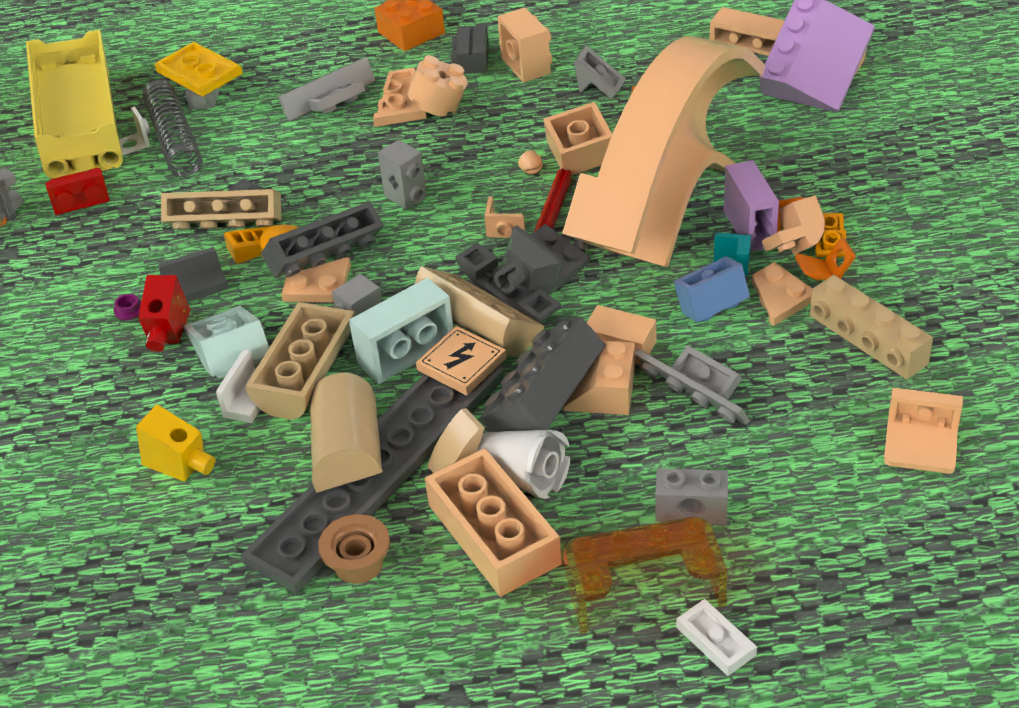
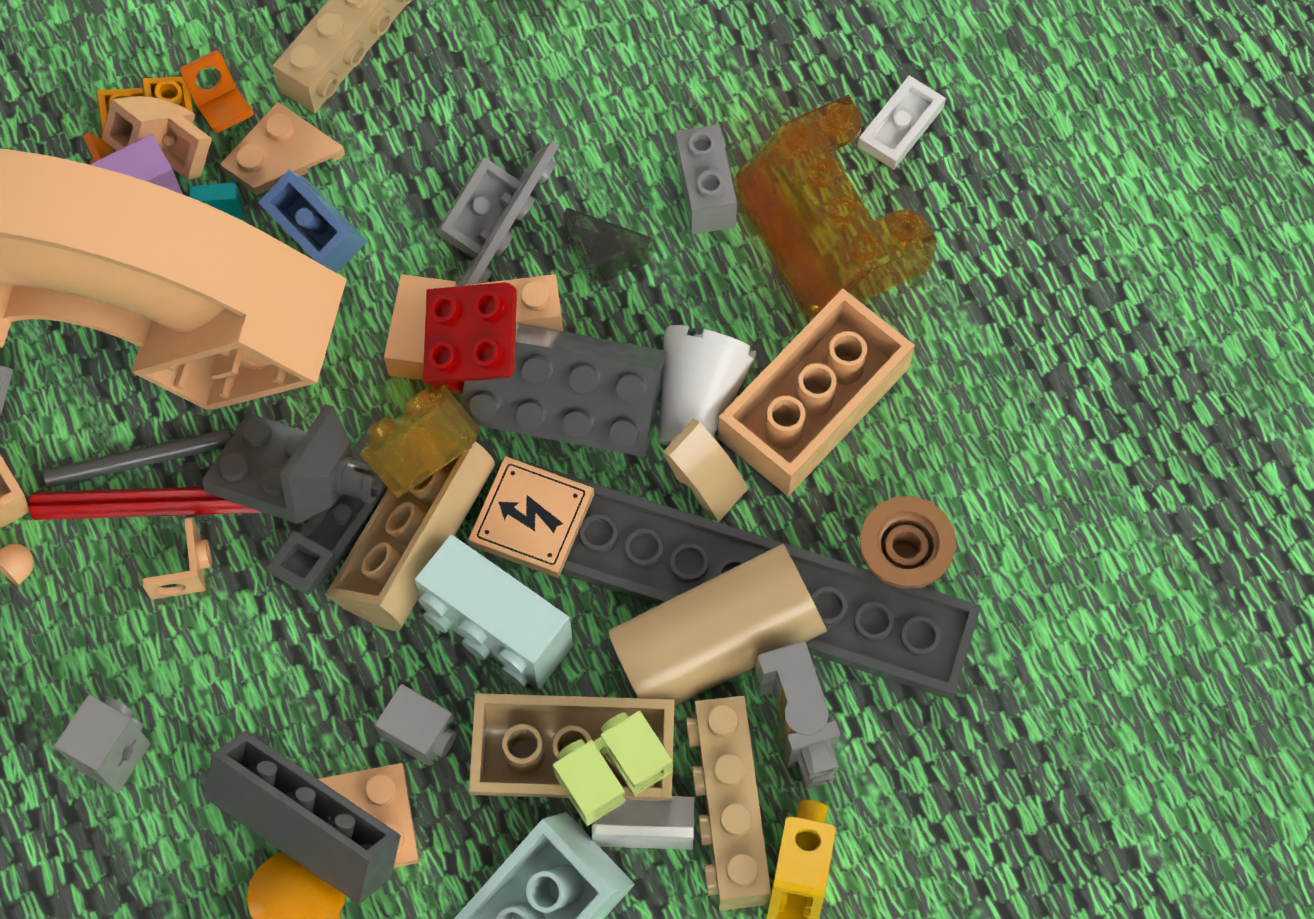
camera: 110 degrees left, 25 degrees up
none -> clear yellow brick [360,385,480,499]
none -> red bracket [423,282,517,394]
none -> yellowish green piece [553,710,673,826]
none -> clear smoke slope [563,208,652,287]
none -> tan brick [686,695,771,911]
none -> light grey hips [753,641,840,790]

